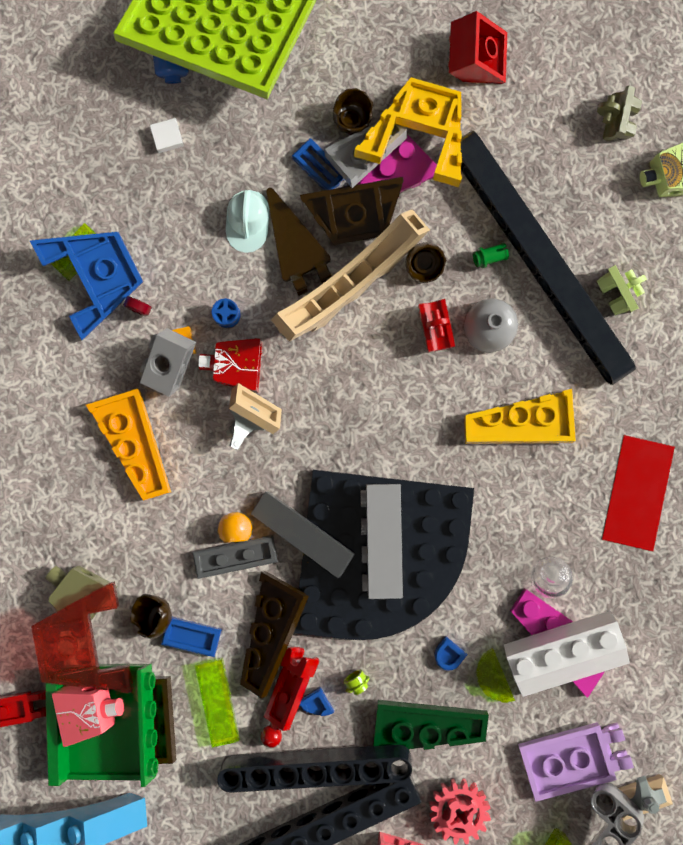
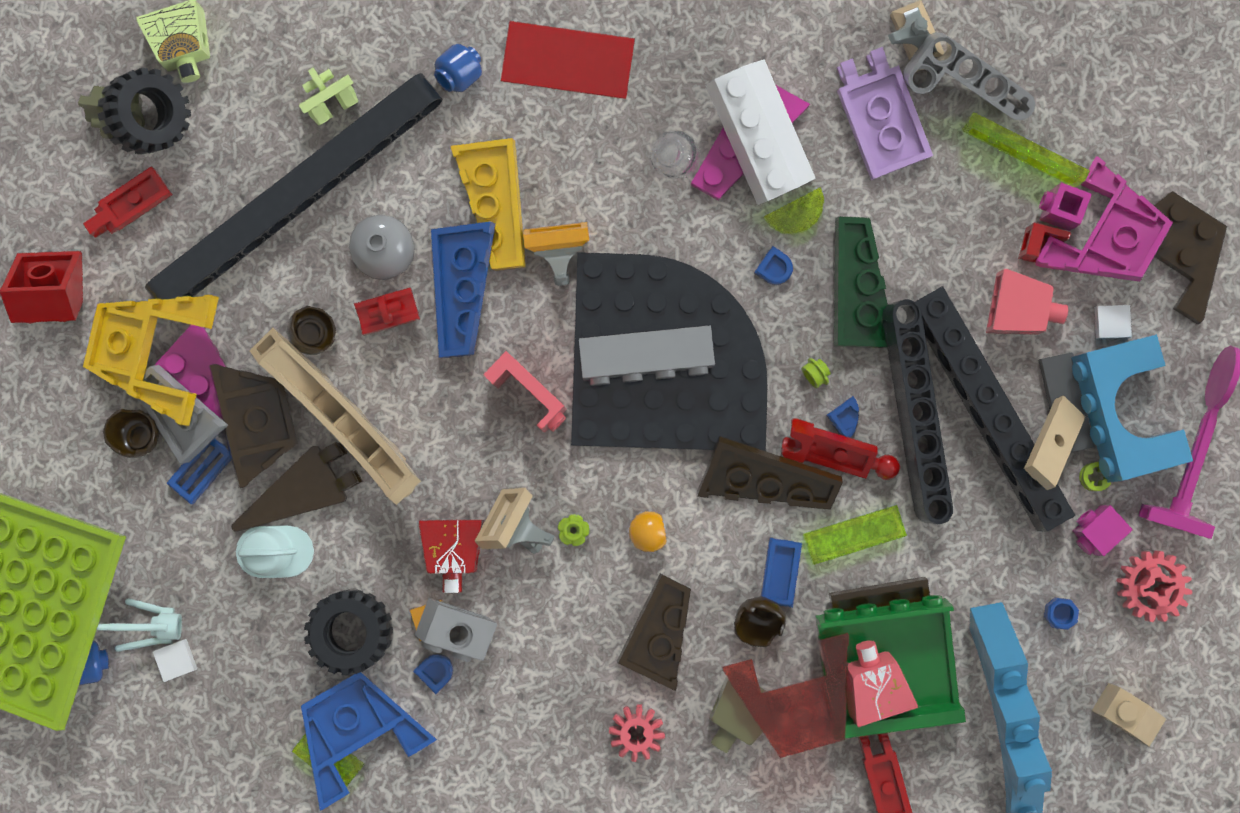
camera: 85 degrees left, 0 degrees up
light orange wing [86,389,171,501] -> none
dark red tile [123,296,152,317] -> none
dark grey tile [192,535,278,579] -> none
blue wheel [212,298,241,329] -> none
dark grey tile [251,491,355,578] -> none
coral gear [429,778,491,845] -> none
green pin [473,243,509,269] -> none
none -> red hinge [83,167,173,238]
none -> light aqua plant [97,598,182,652]
none -> black tyre [98,68,191,155]
none -> black tyre [304,589,393,675]
none -> blue tile [413,654,453,694]
none -> blue wing [431,221,496,358]
none -> blue head [434,44,482,92]
none -> coral panel [483,351,567,433]
none -> light orange piece [523,222,589,286]
none -> lime plate [558,514,590,546]
none -> coral gear [609,704,665,762]
none -> dark brown wing [617,573,691,691]

